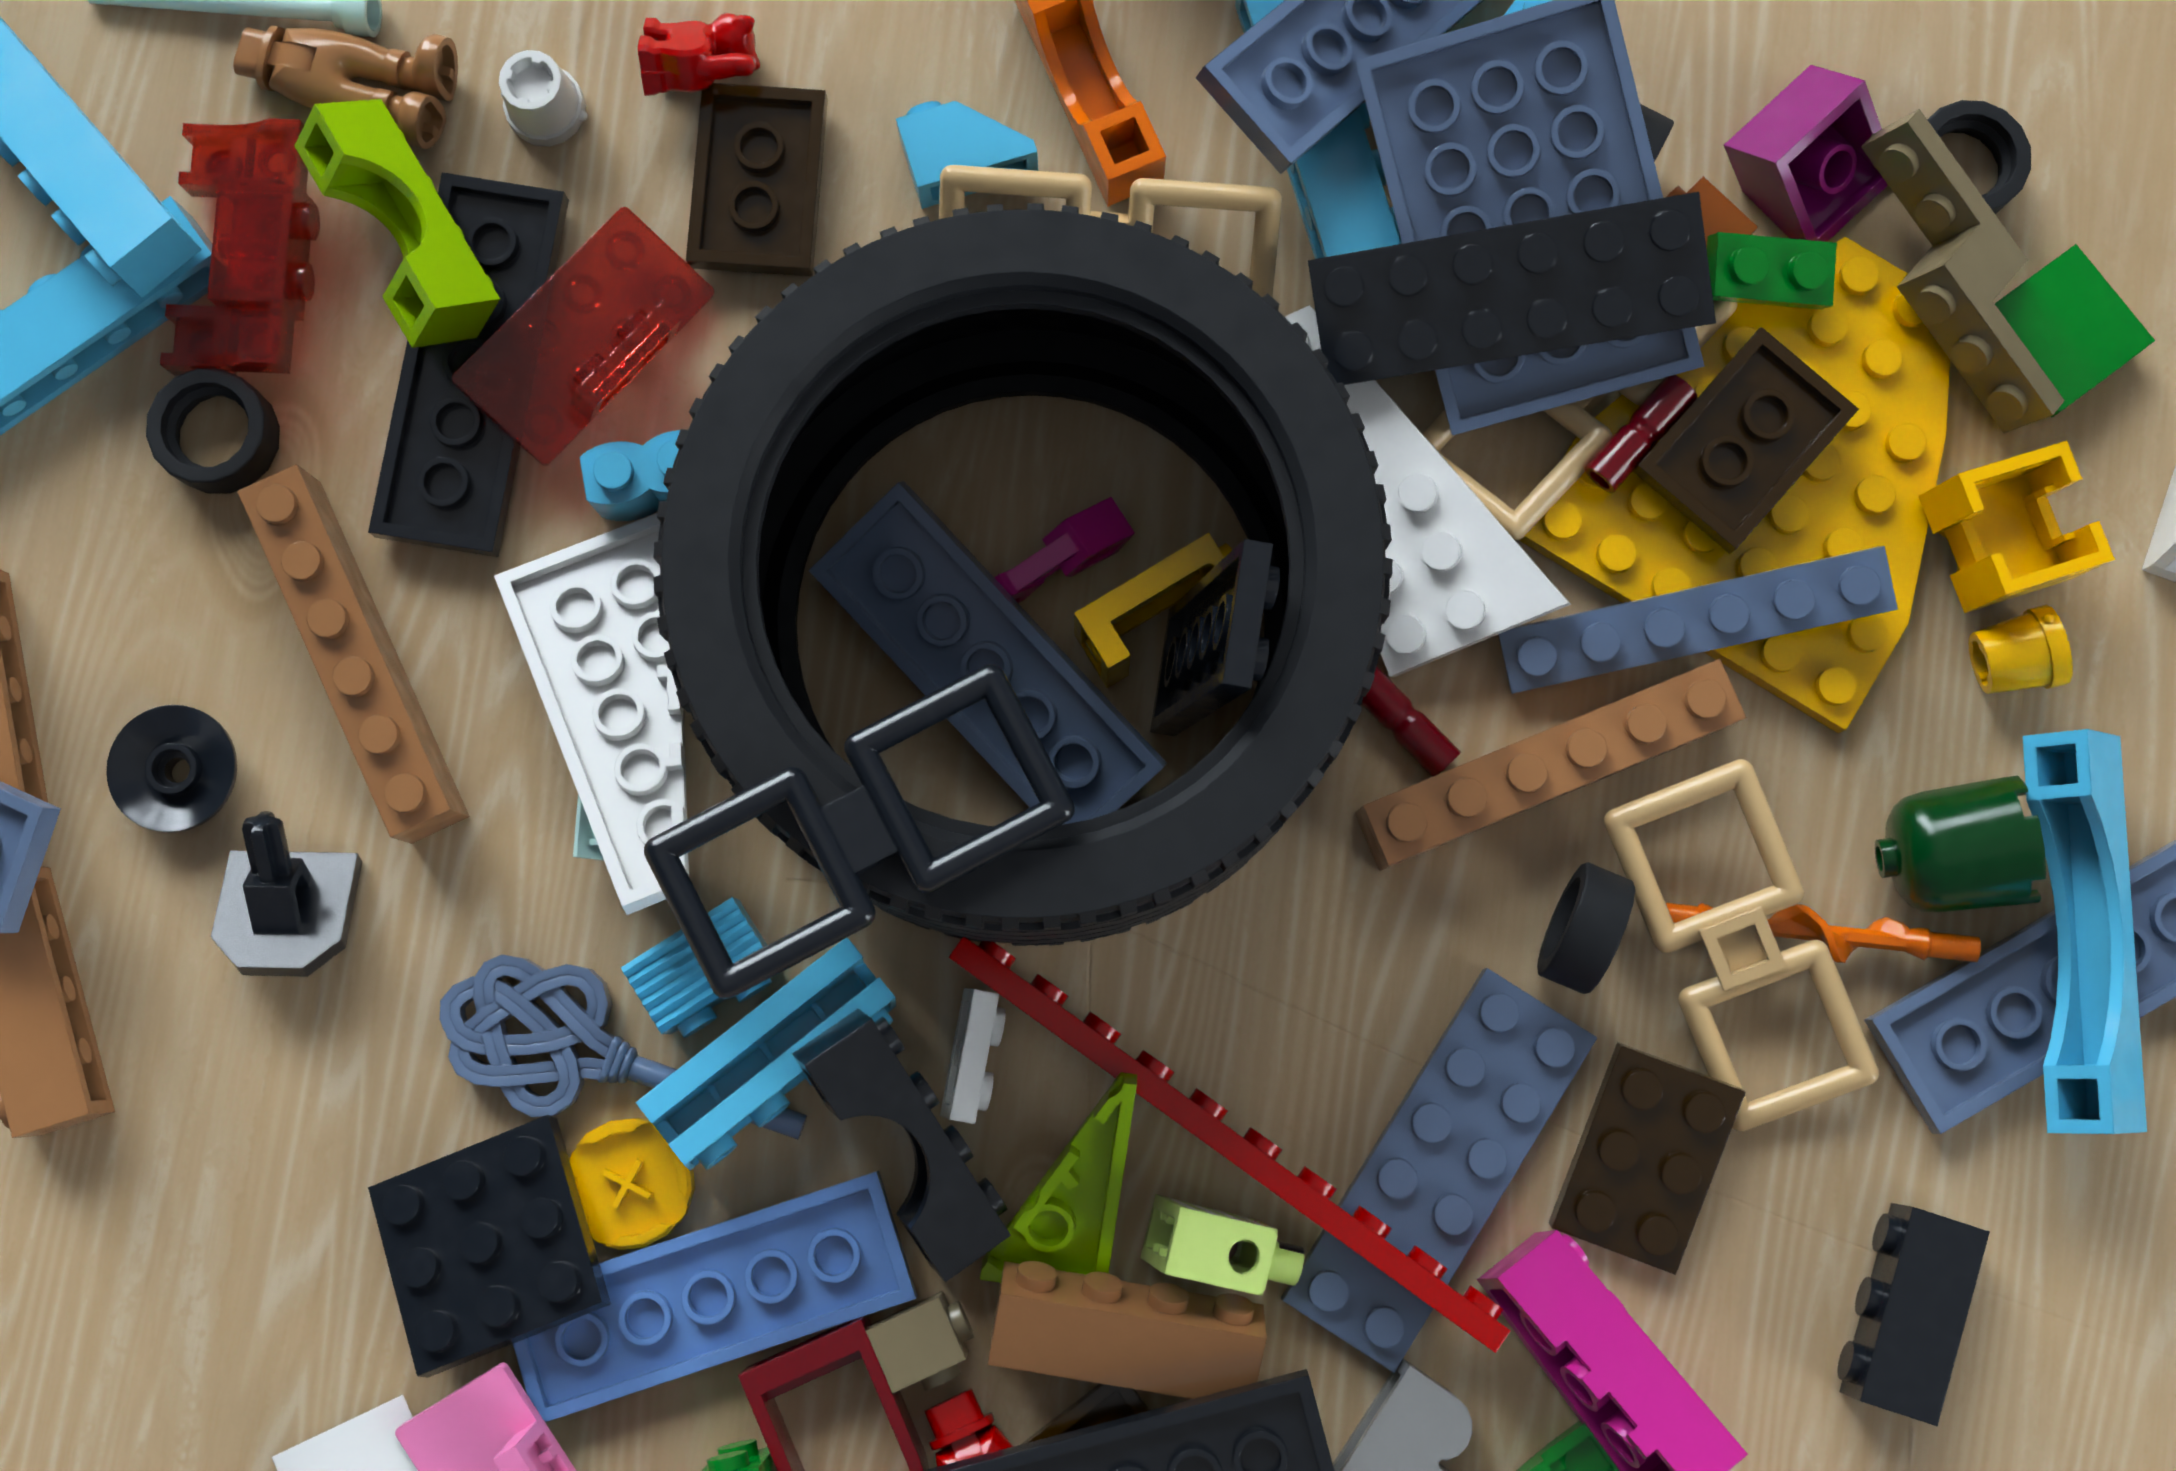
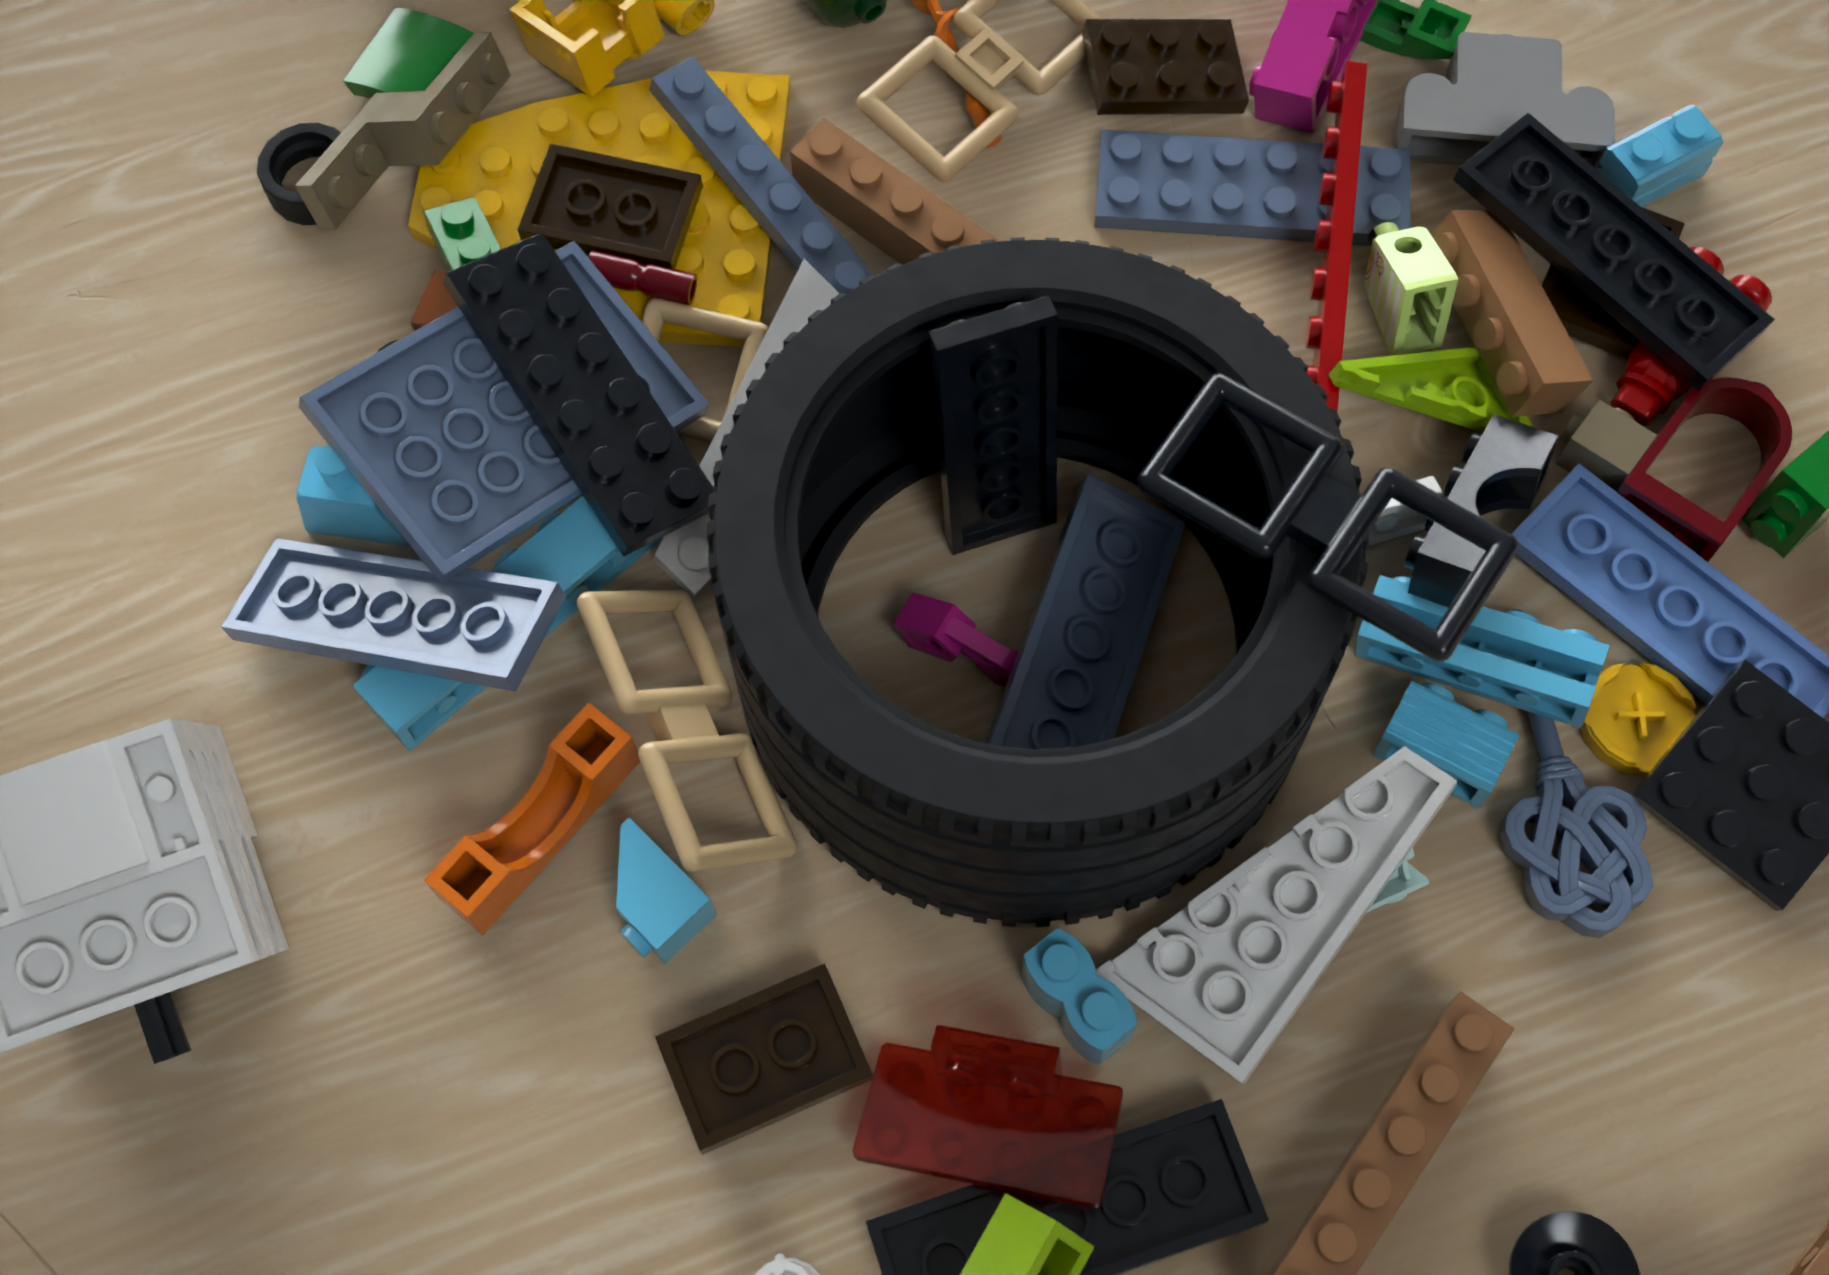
camera: 115 degrees left, 15 degrees down
piece [211,811,362,977] -> none
red animal [638,13,760,96] -> none
yellow panel [1074,533,1232,688] -> none
black tyre [1537,862,1636,994] -> none
magenta slope [1723,65,1888,242] -> none

